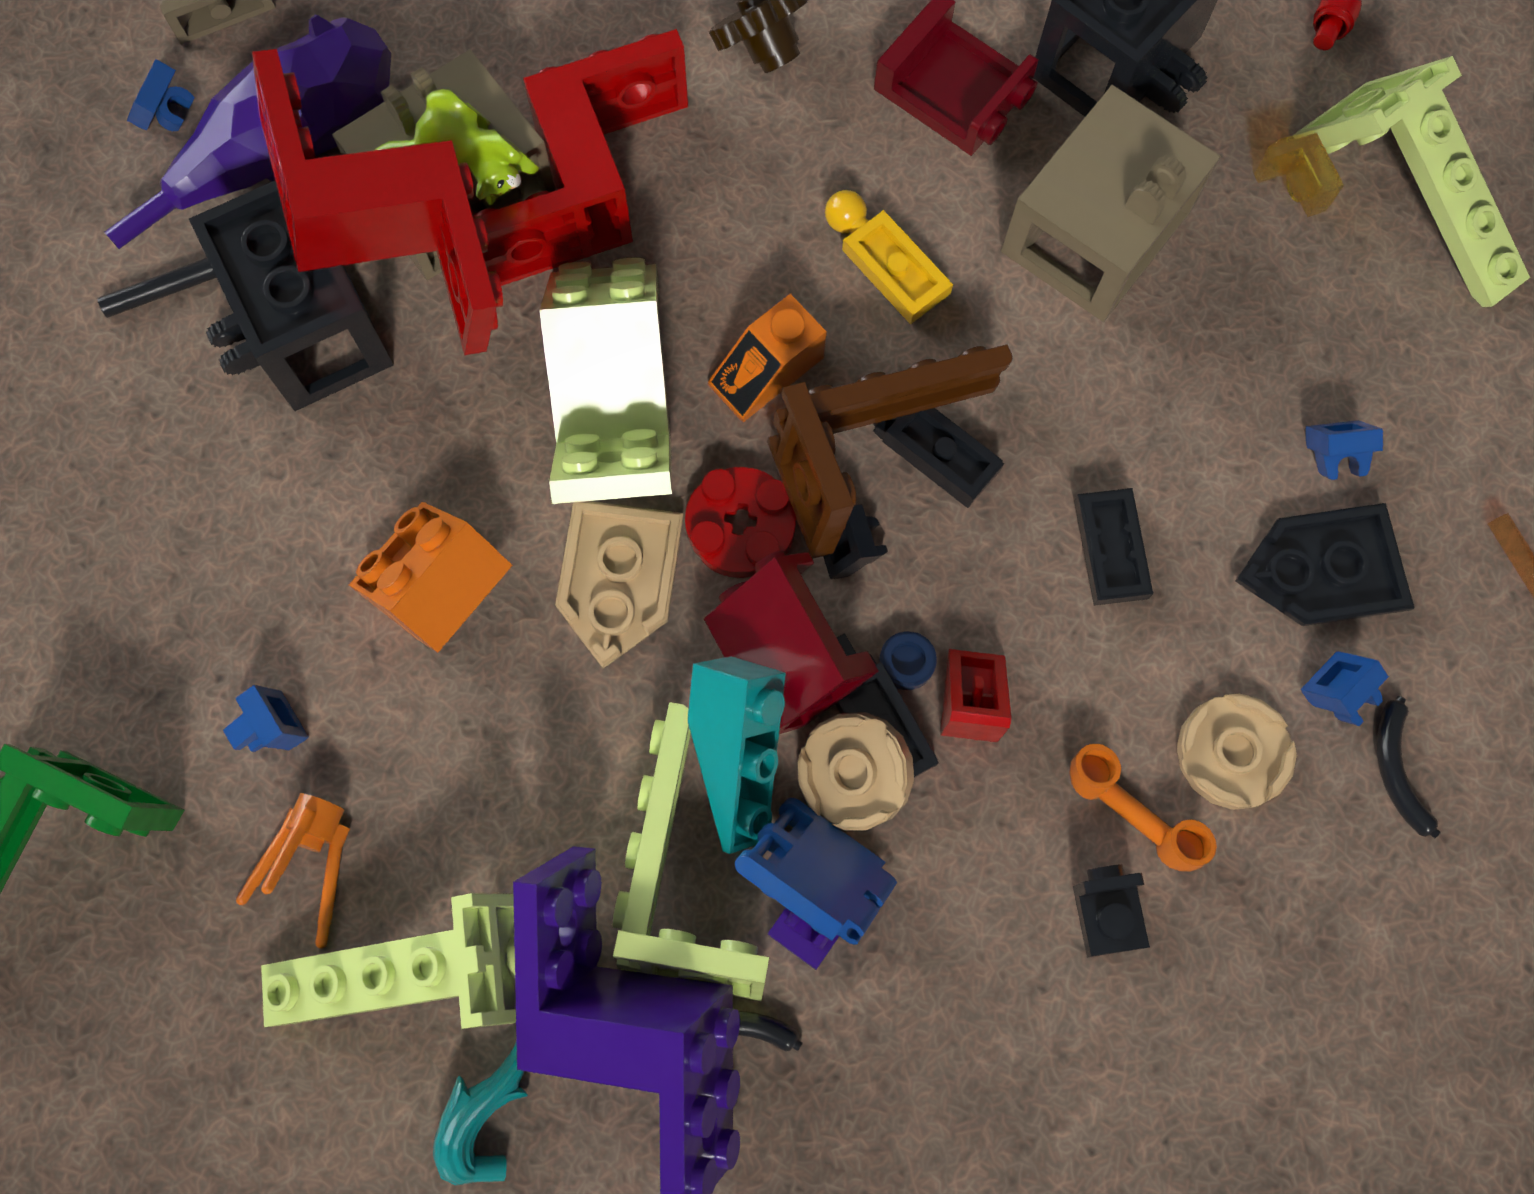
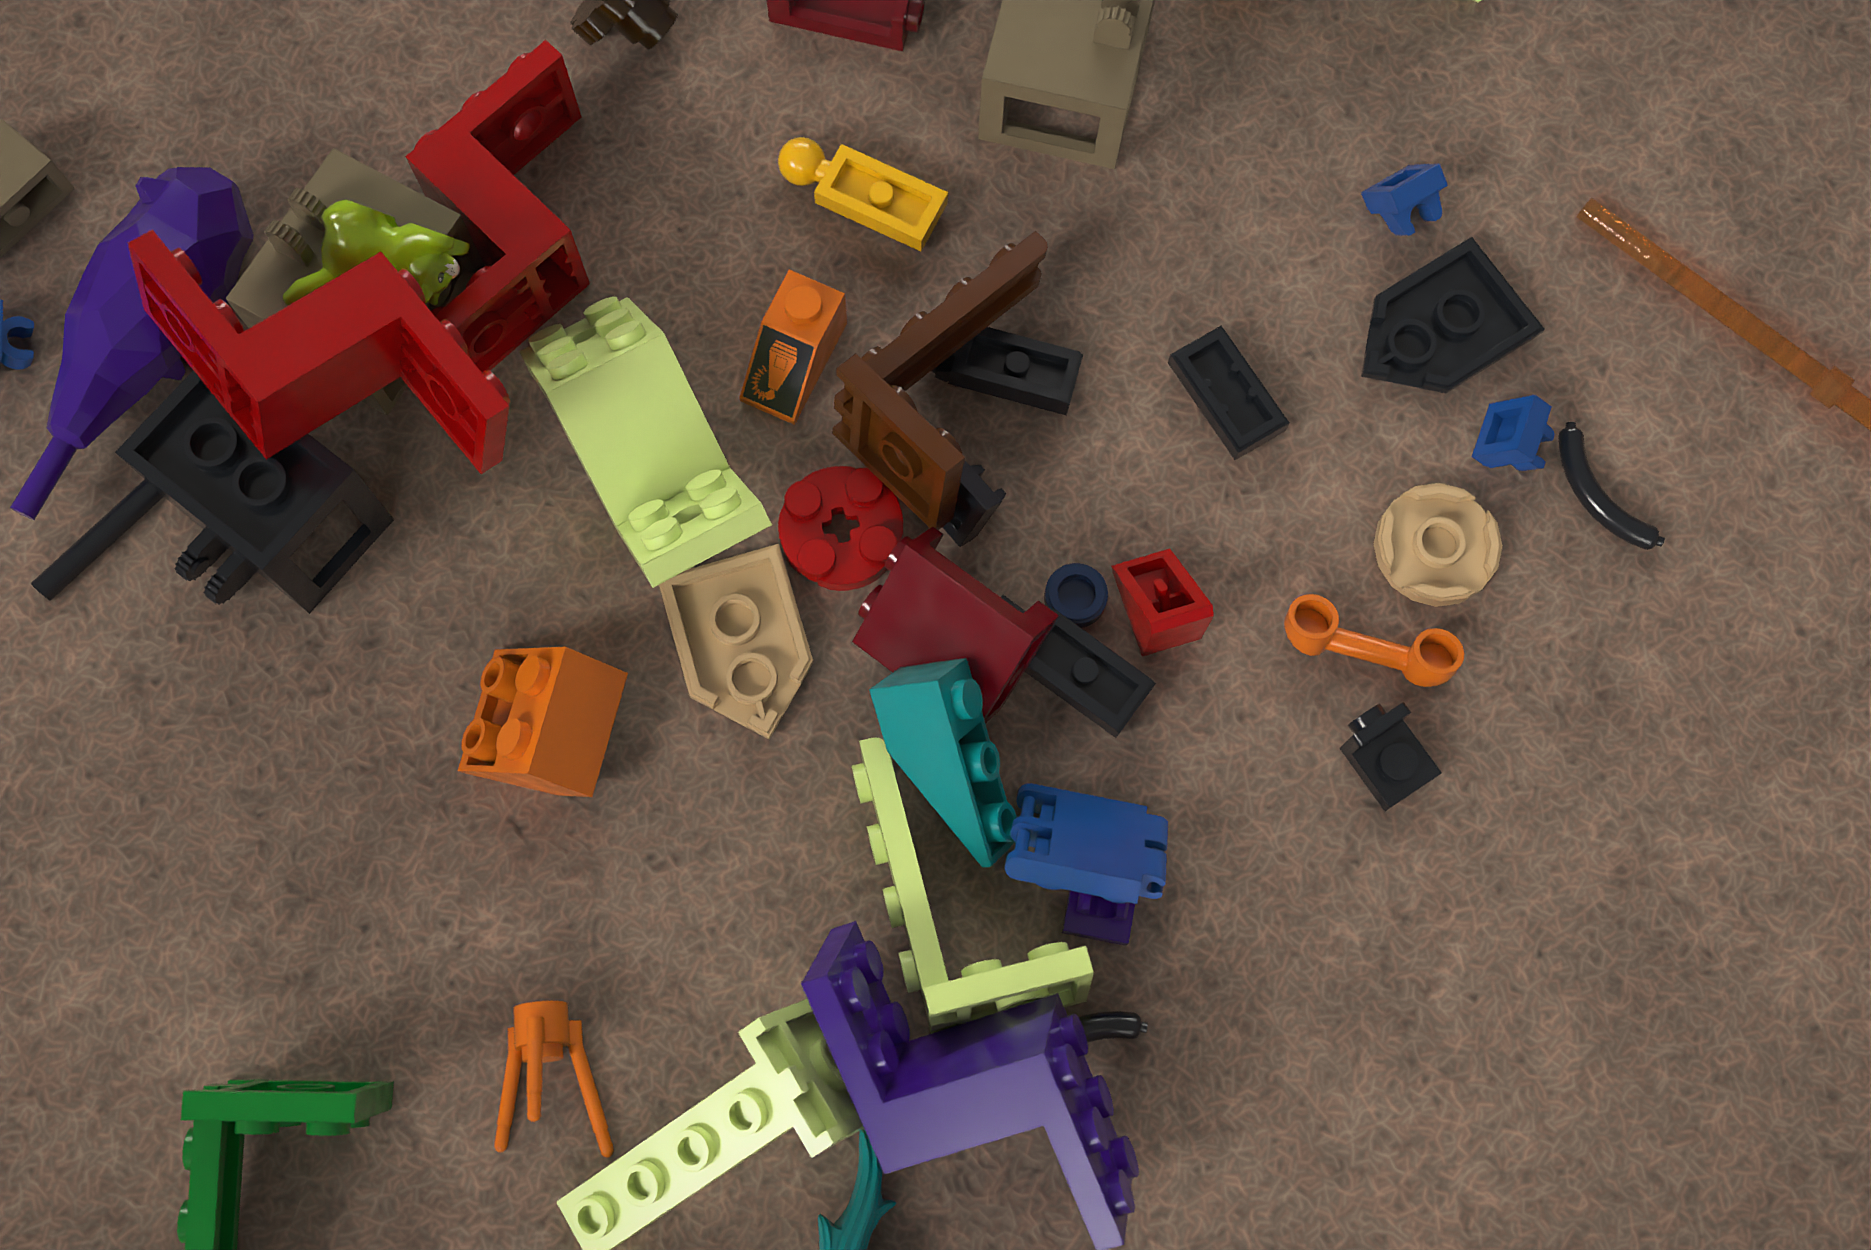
camera: 25 degrees left, 0 degrees up
blue tile [223,685,309,752] -> none
tan tile [797,712,914,830] -> none

